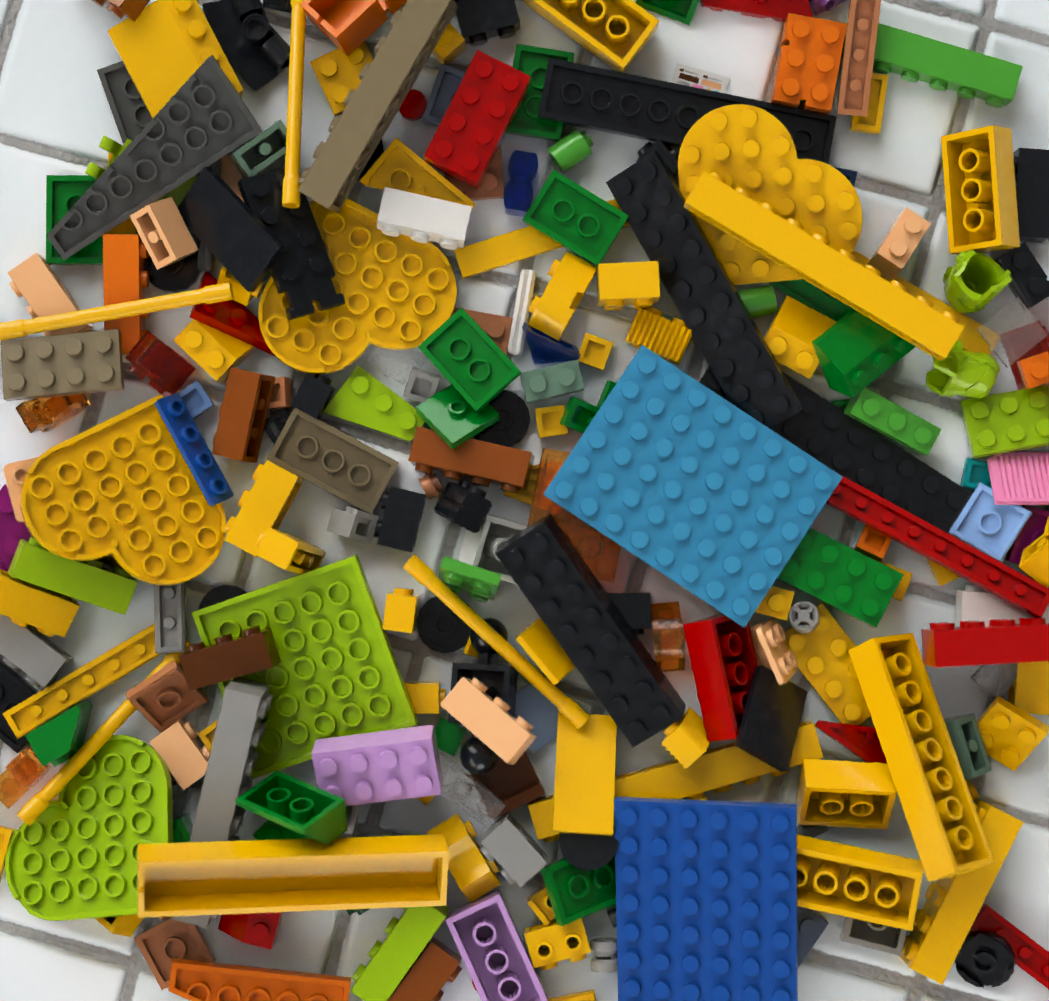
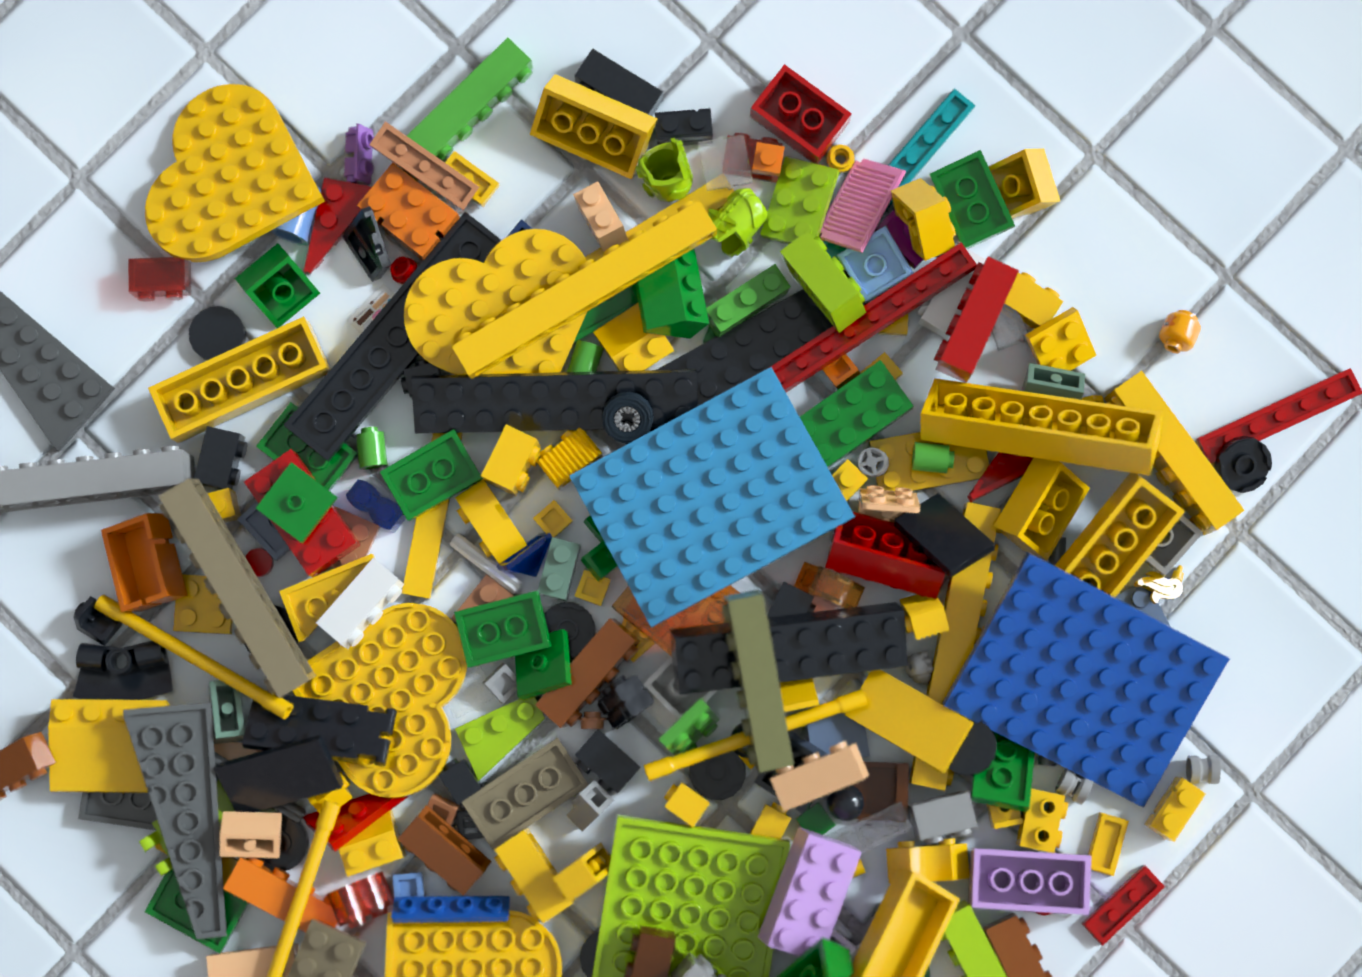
camera: 55 degrees left, 5 degrees down
none -> green plate [256,462,338,544]
none -> black wing [342,206,391,282]
none -> red plate [390,257,418,284]
none -> black bush [602,392,653,443]
none -> olive brick [721,589,794,773]
none -> lime brick [780,231,866,333]
none -> light grey animal [905,651,933,684]
none -> bright green brick [912,442,954,473]
none -> piece [1134,565,1184,604]

